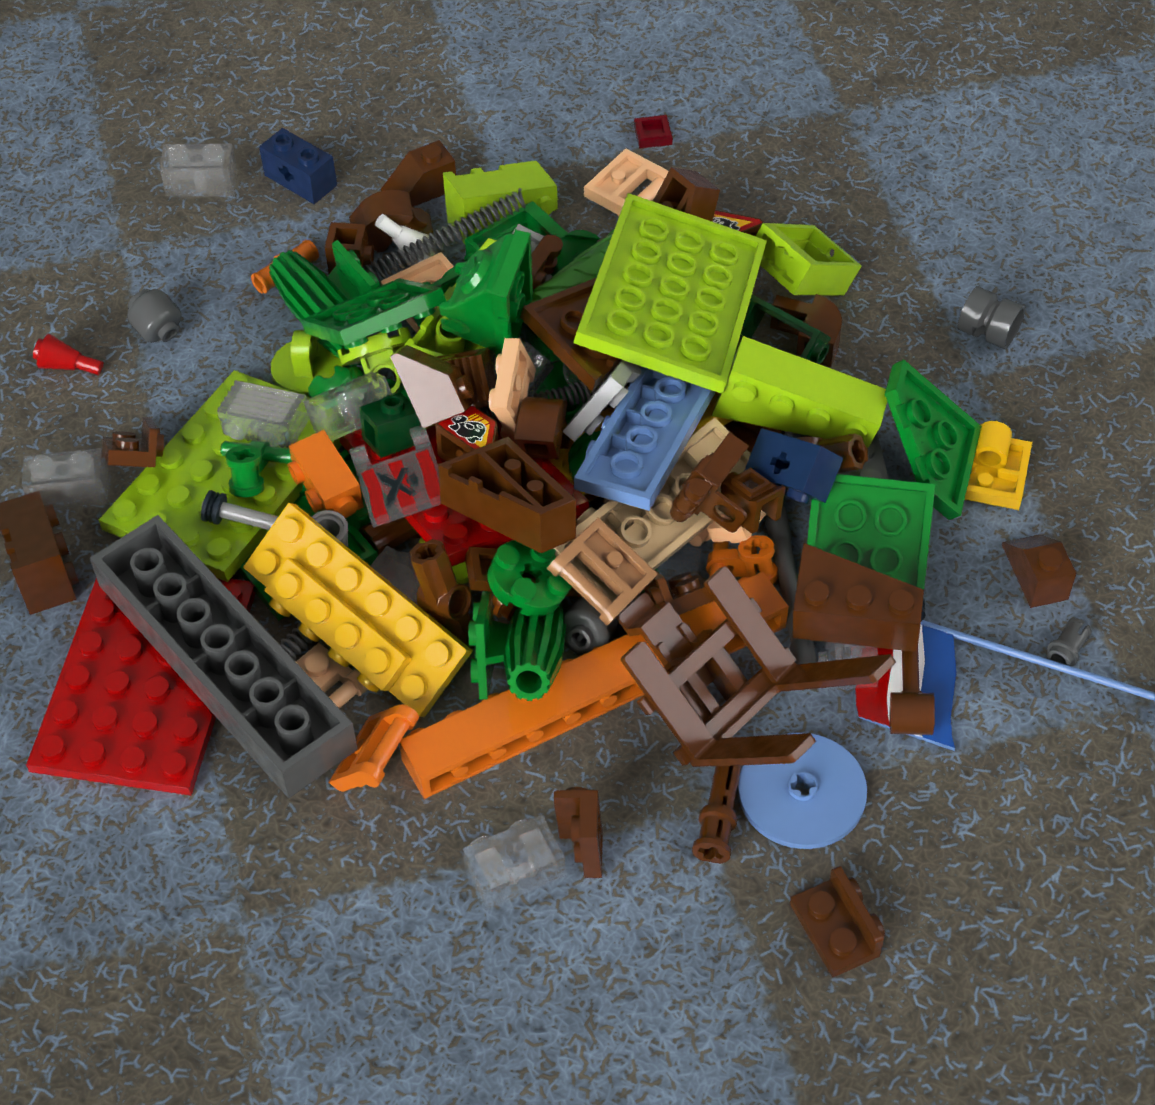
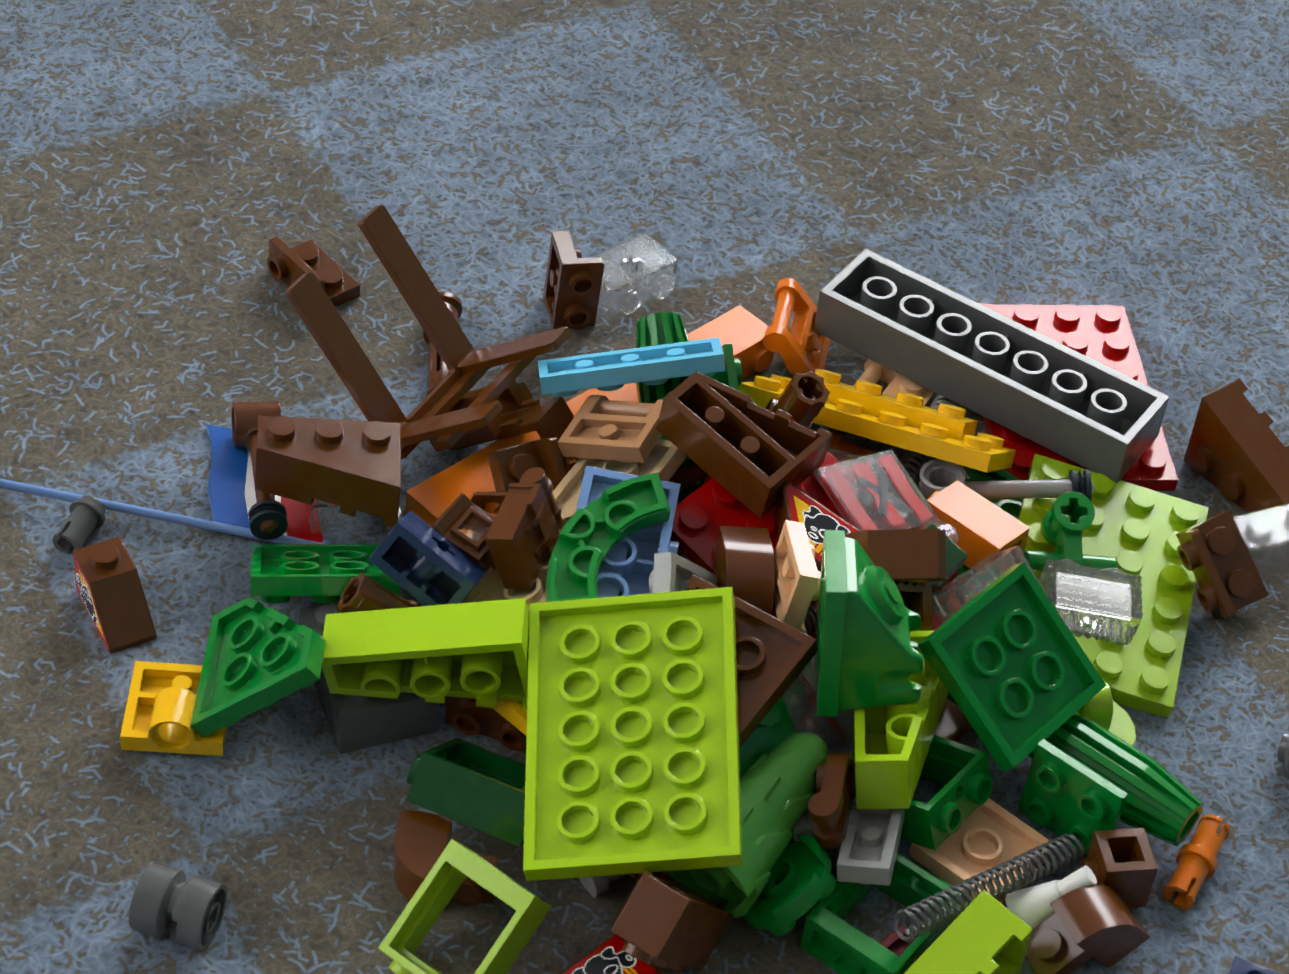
camera: 160 degrees right, 10 degrees down
medium blue piece [738,733,867,849] -> none
none -> medium azure plate [538,337,725,397]
none -> green tile [545,473,671,602]

